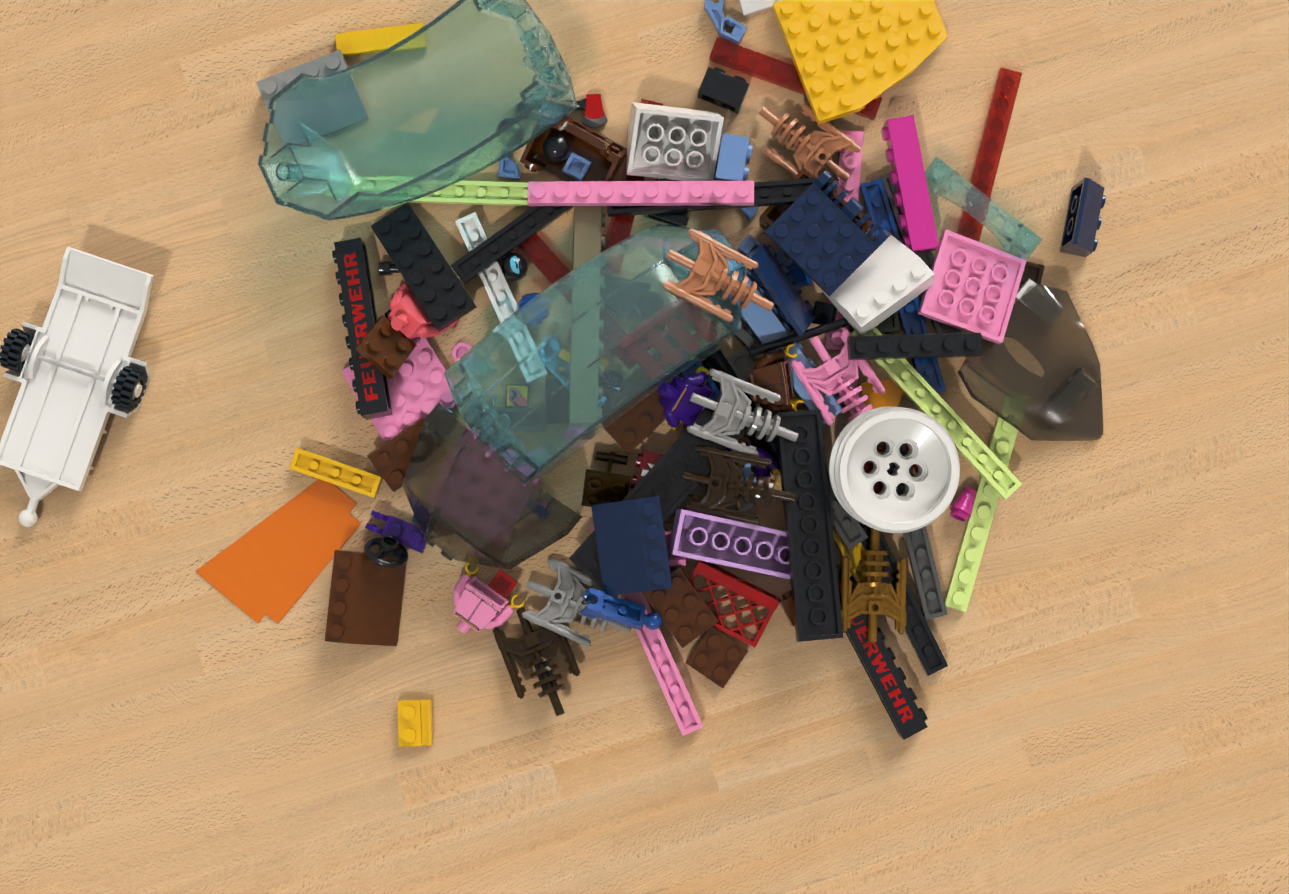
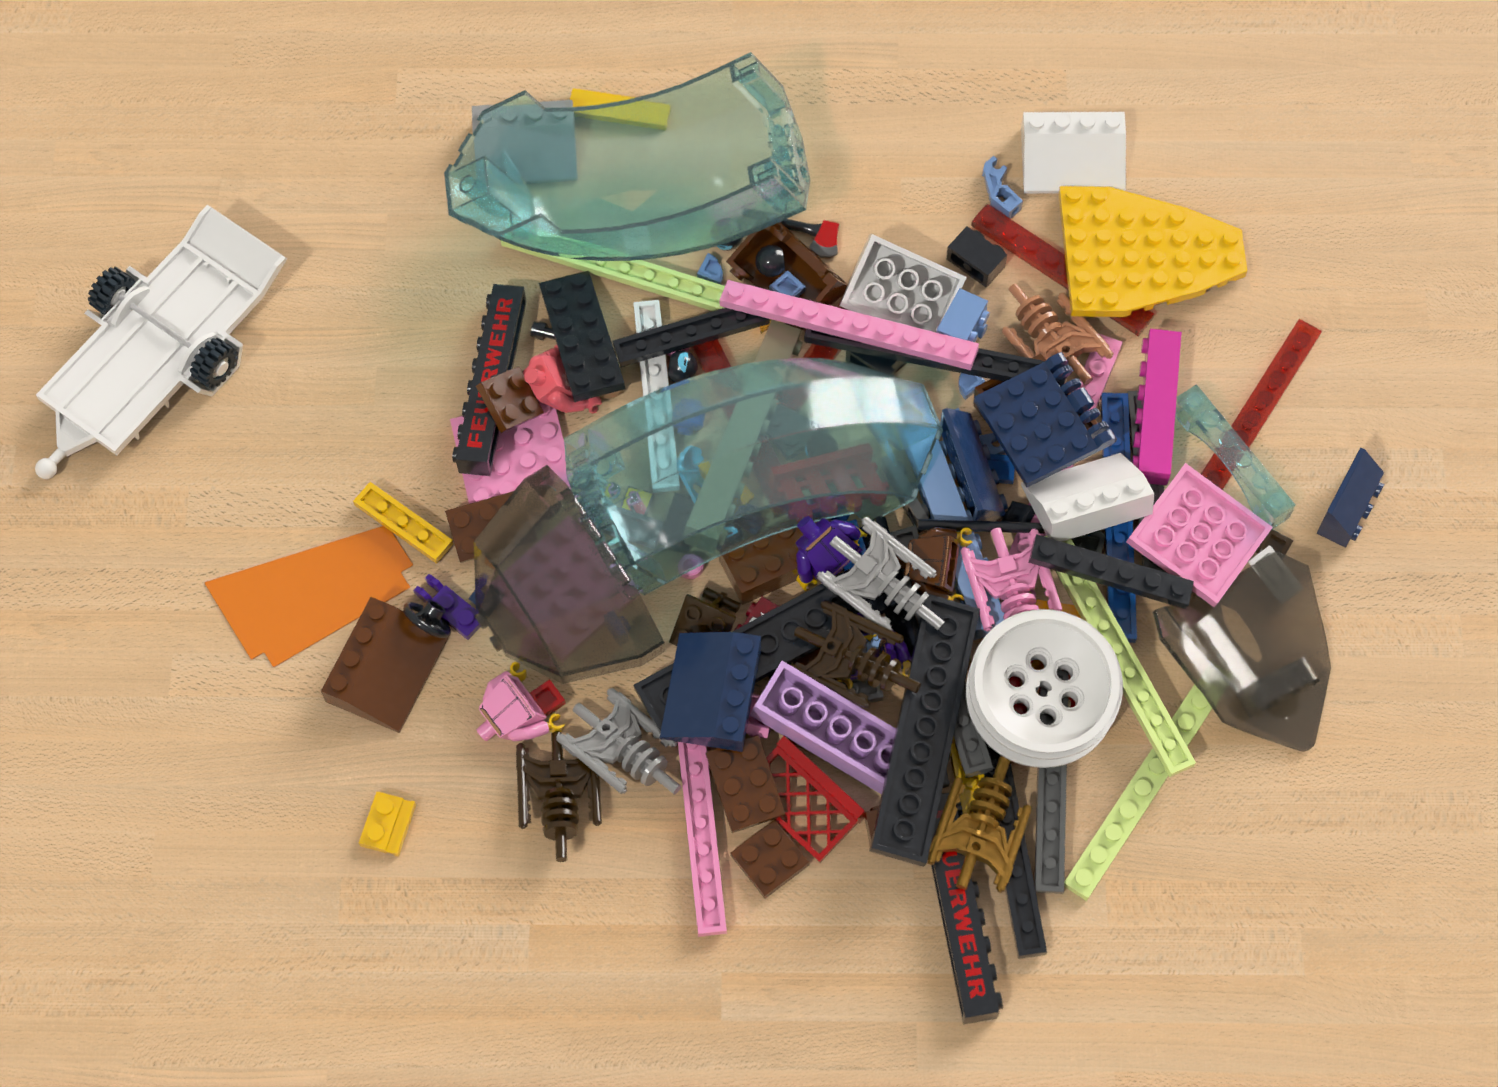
camera: 25 degrees right, 20 degrees down
blue plate [580,588,662,630] -> none
nougat bar [662,228,774,322] -> none
dark pink cone [950,487,977,522] -> none

